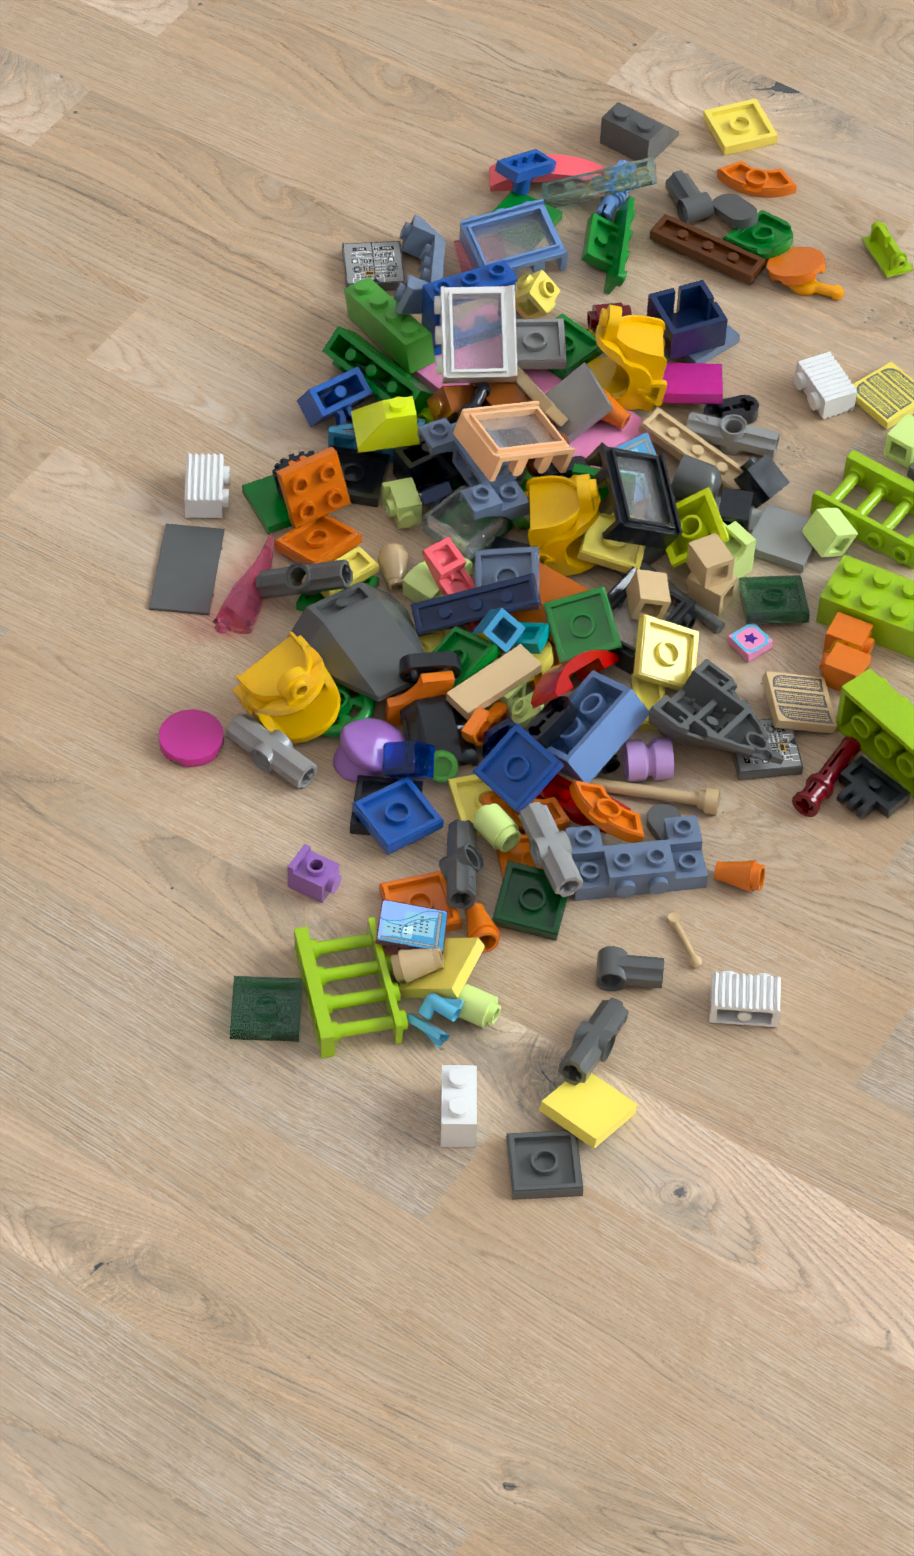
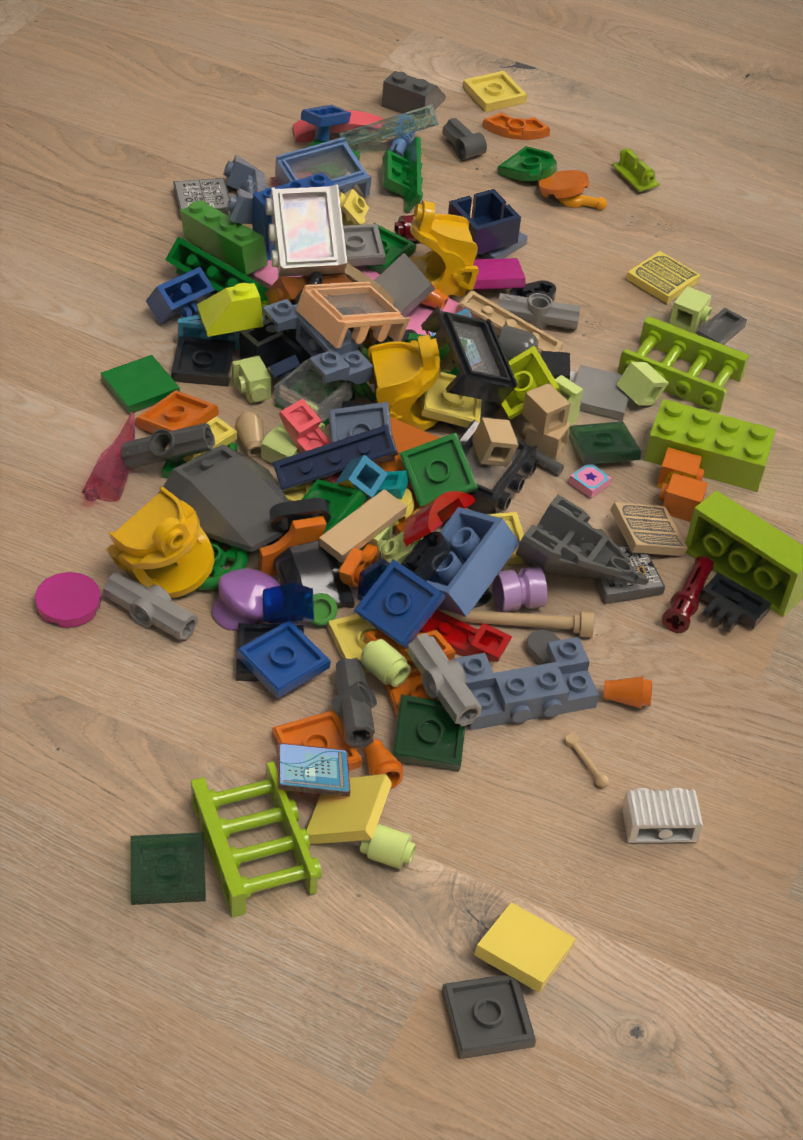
camera: 10 degrees left, 5 degrees down
dark grey window [149,523,225,615] -> none
white brick [184,453,230,518] -> none
orange plate [272,447,351,528] -> none
medium lavender brick [287,844,342,903] -> none
tan cone [391,947,444,983] -> none
medium azure piece [407,993,465,1047] -> none
white brick [440,1065,477,1148] -> none
dark grey piece [558,997,629,1086] -> none
orange tile [569,780,644,843] -> none
dark grey piece [596,946,664,992] -> none
light yellow tile [633,614,699,691] -> none
reddish brown plate [649,214,766,285] -> none
dark grey tile [712,193,758,229] -> none
black brick [734,453,790,509] -> none
white brick [793,351,857,420] -> none

